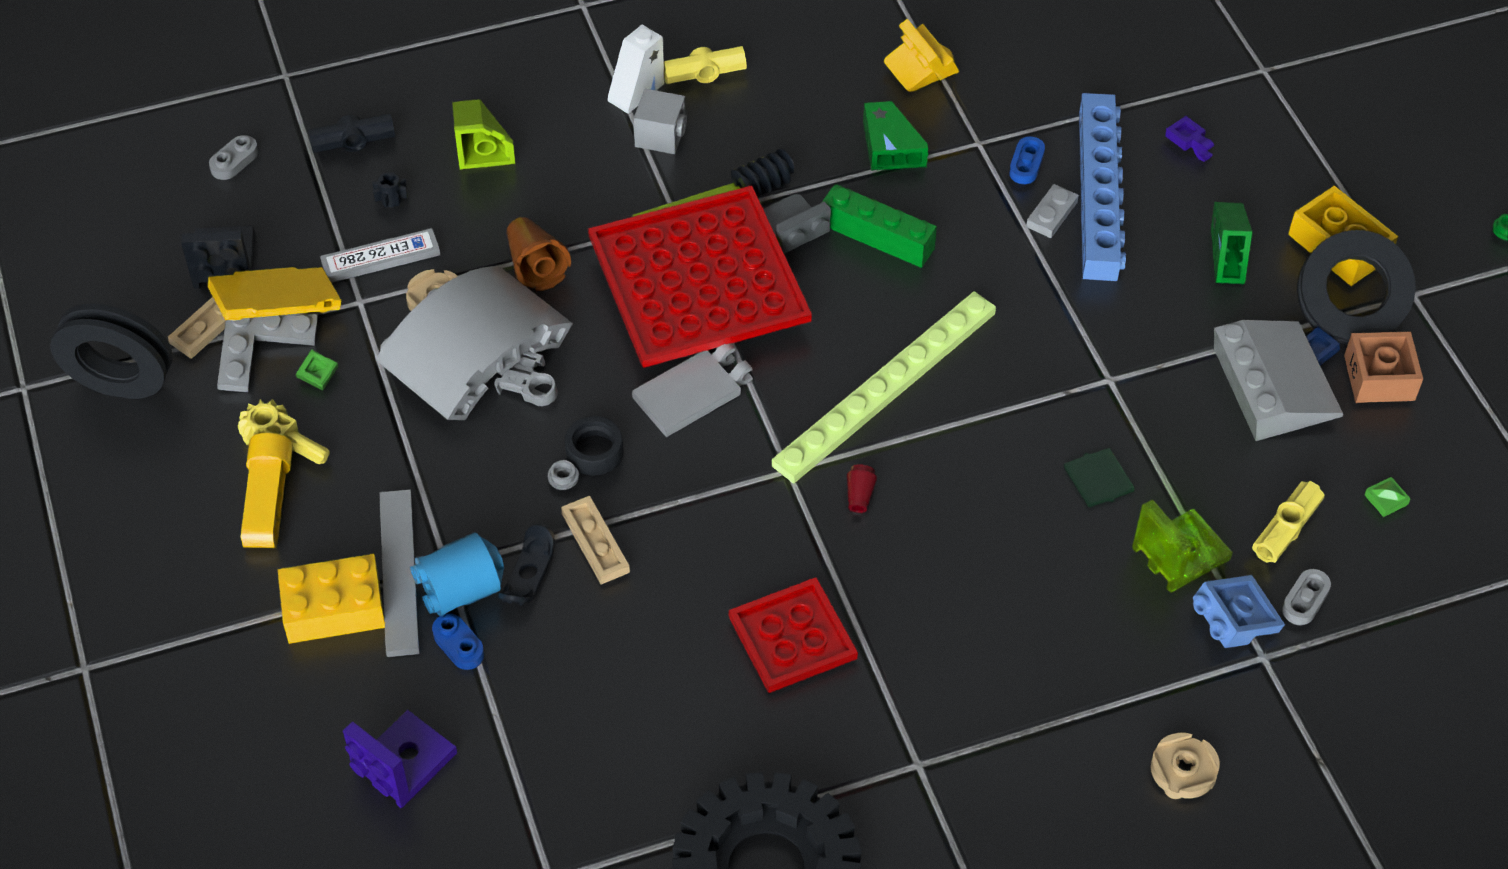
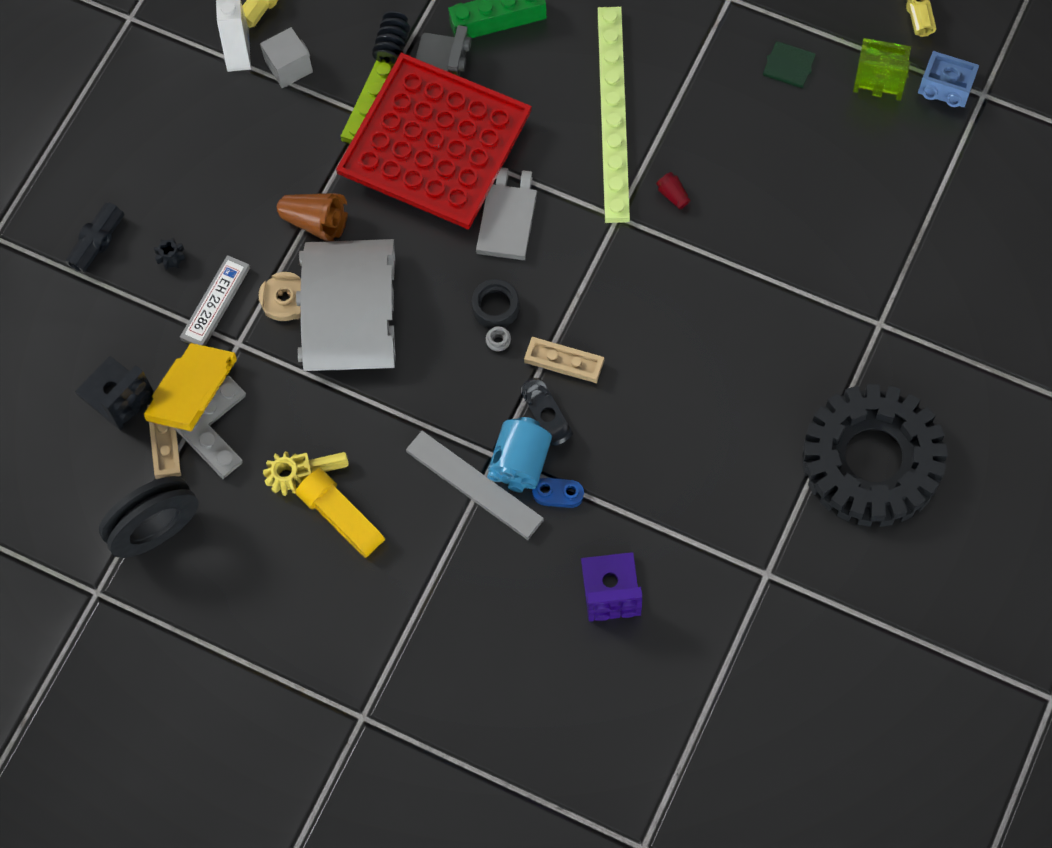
camera: 40 degrees left, 15 degrees up
light grey plate [209,135,258,180] -> none
yellow brick [277,554,385,644] -> none
bright green tile [296,349,338,391] -> none
lime slope [452,99,515,170] -> none
light grey piece [494,351,558,406] -> none
red plate [729,577,858,693] -> none
tan plate [1150,733,1220,799] -> none
light grey plate [1282,569,1331,625] -> none

